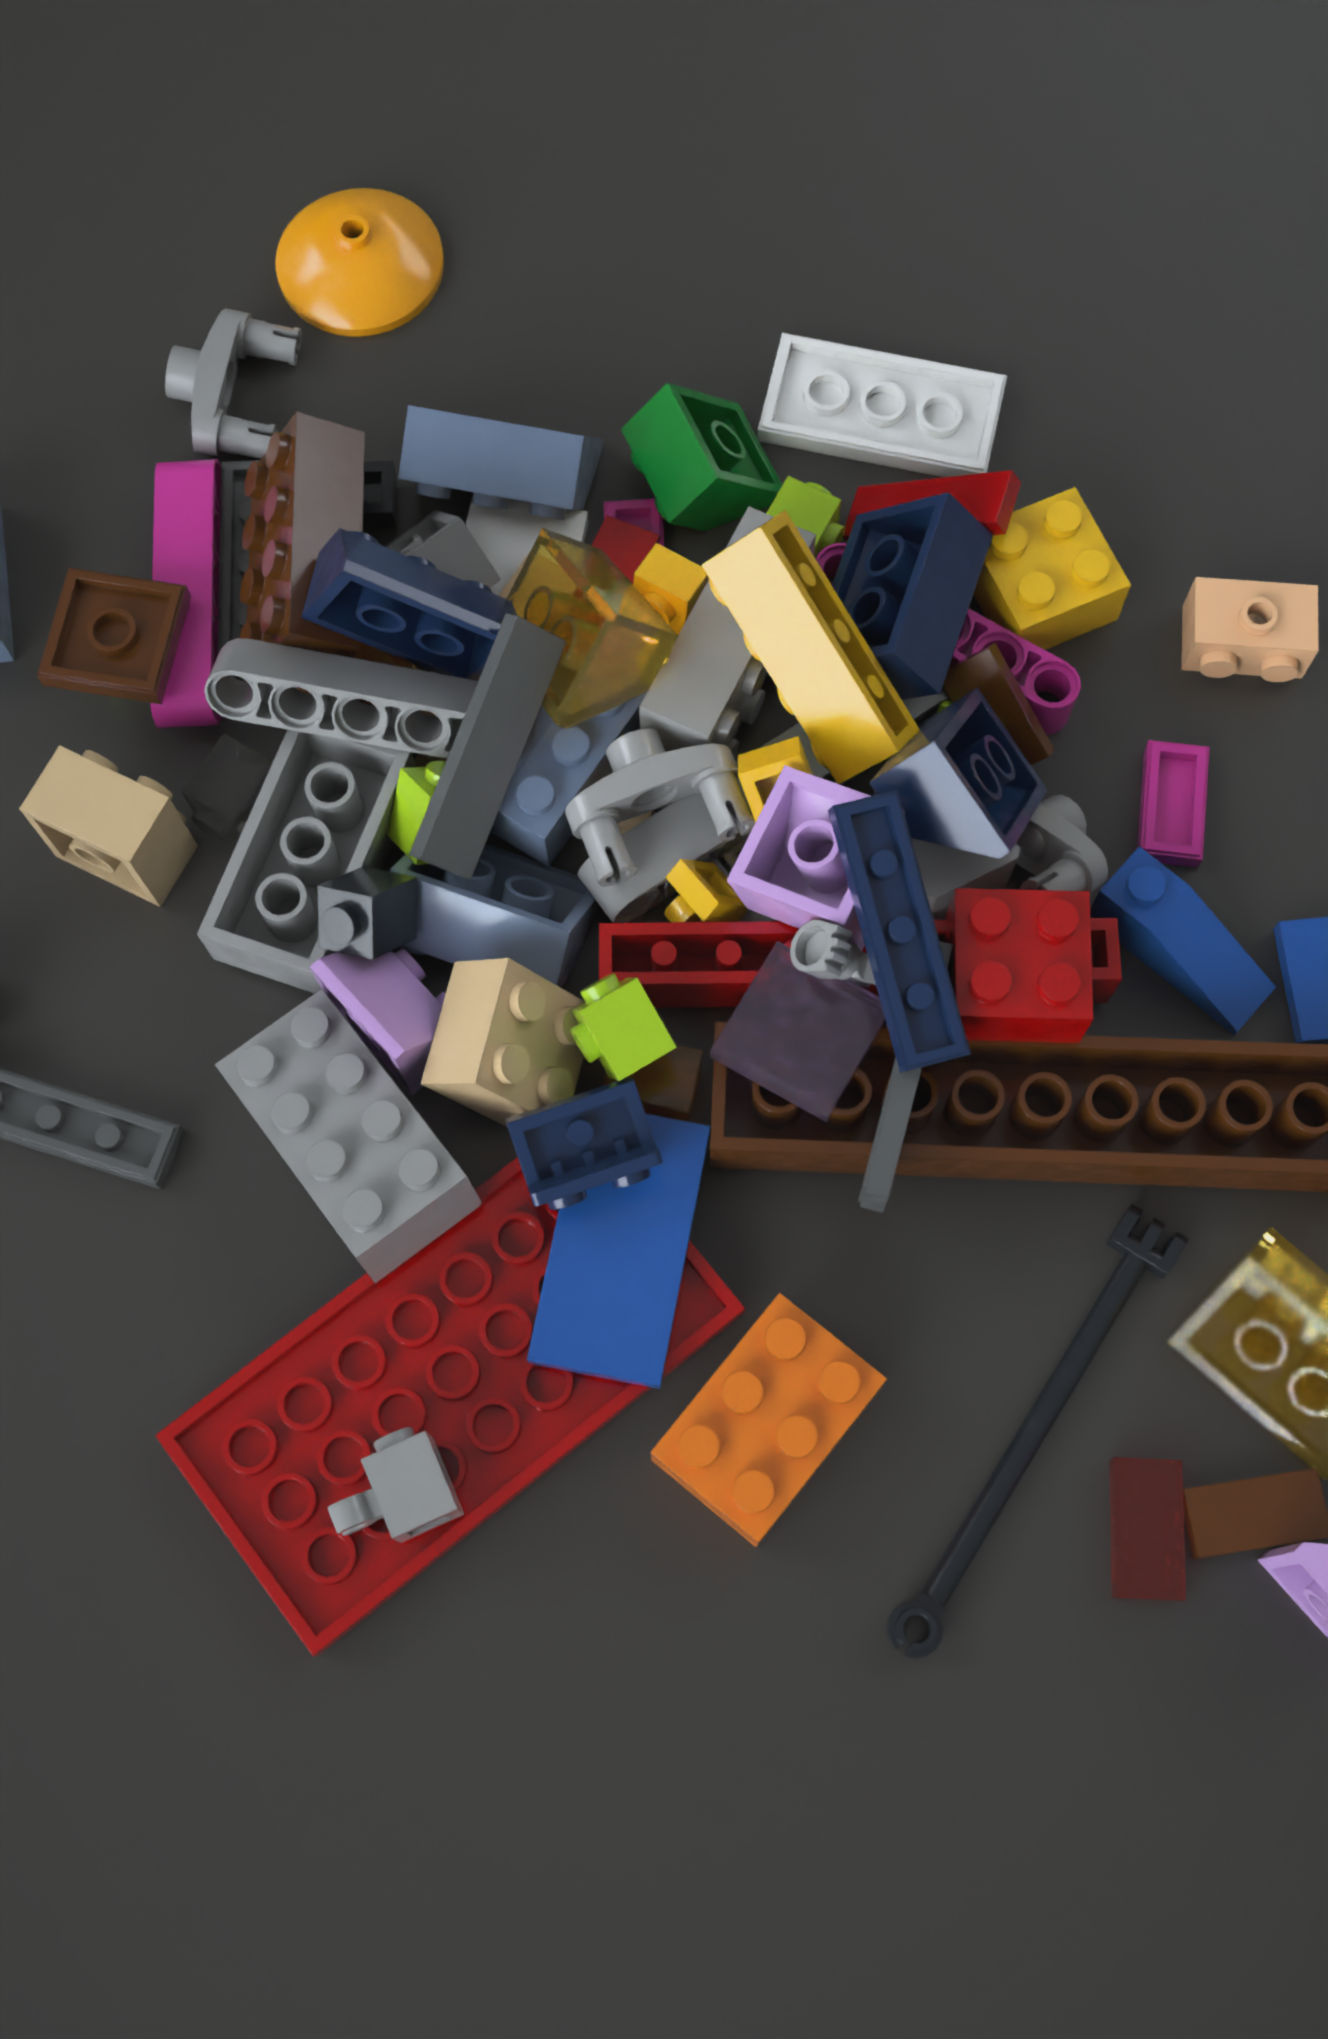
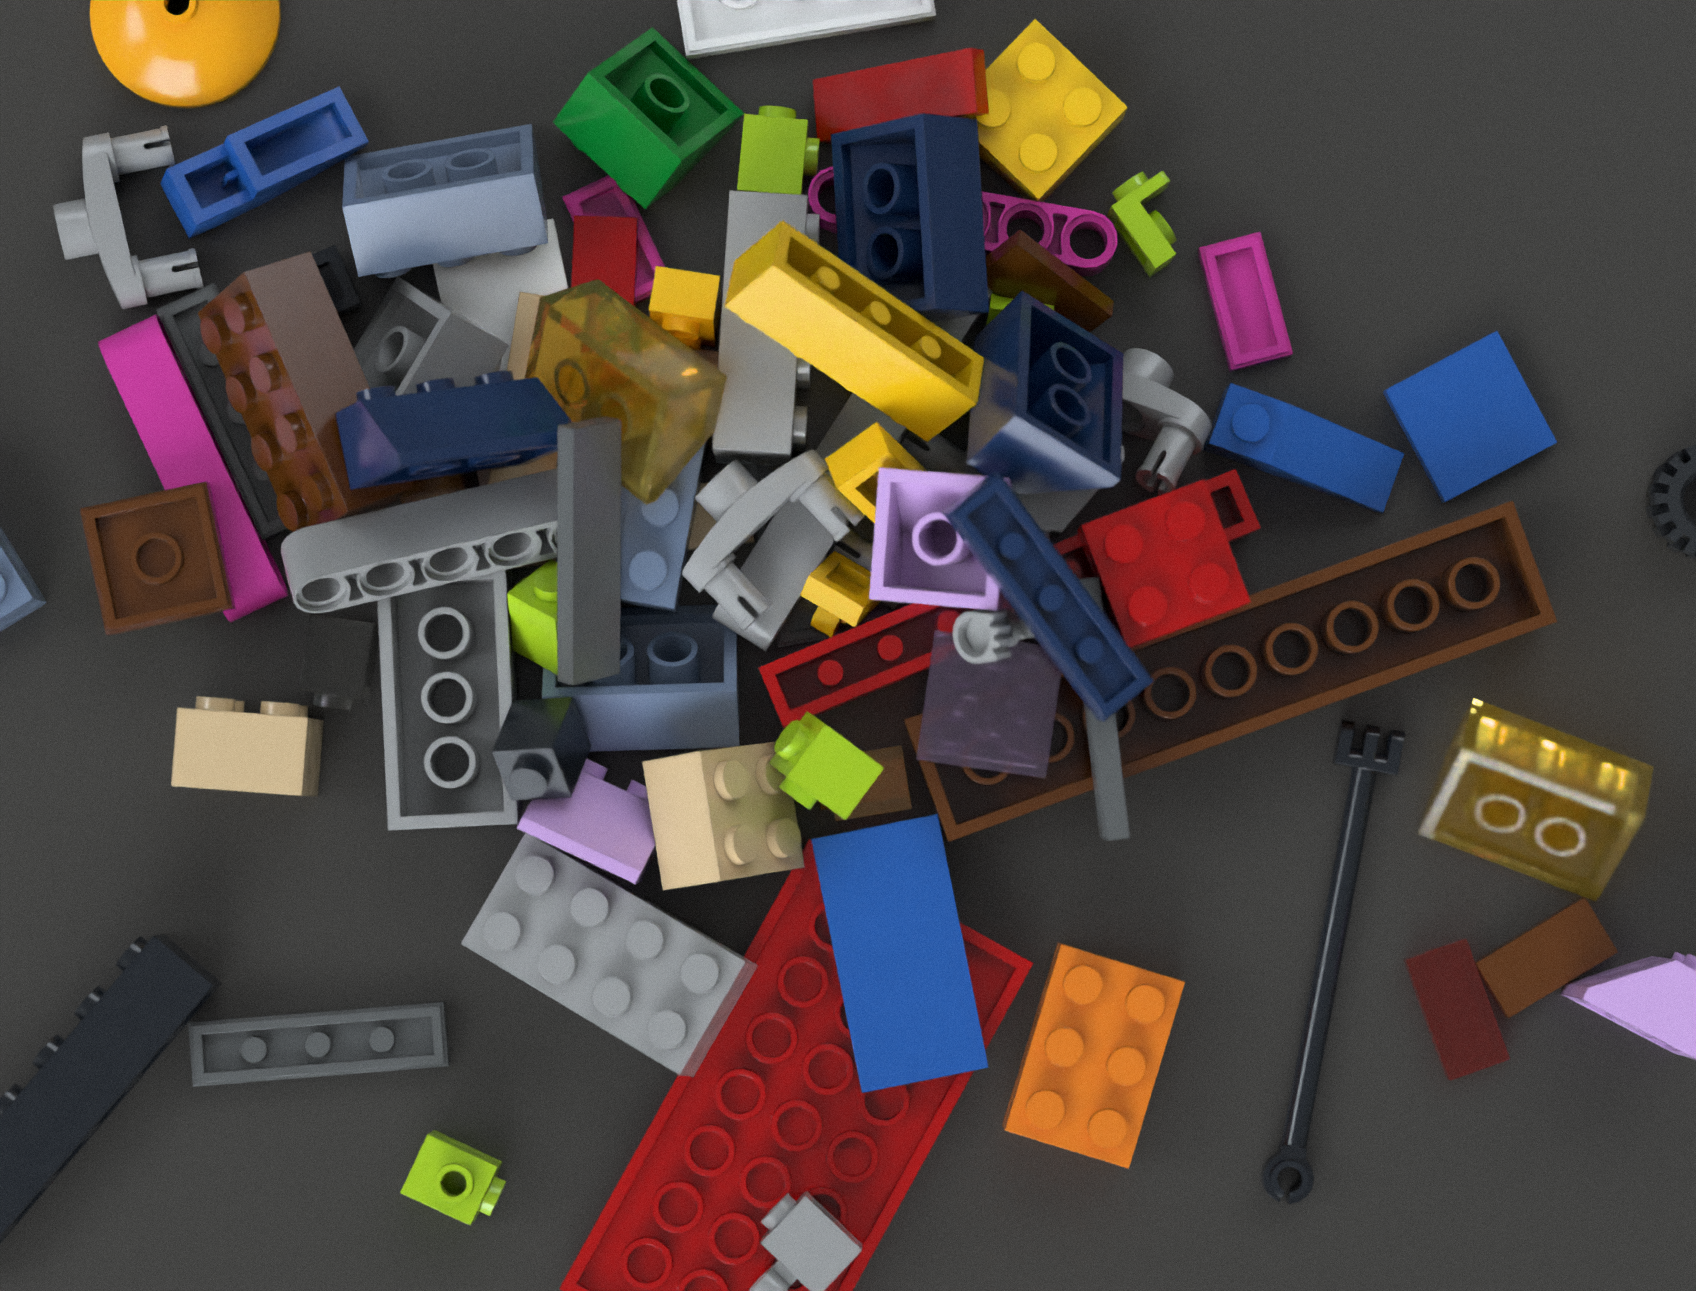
camera: 25 degrees left, 15 degrees up
dark blue bracket [505,1077,663,1210] -> none
light nougat brick [1181,577,1319,682] -> none
none -> blue slope [160,87,369,239]
none -> lime brick [400,1130,507,1226]
none -> lime bracket [1106,171,1177,277]

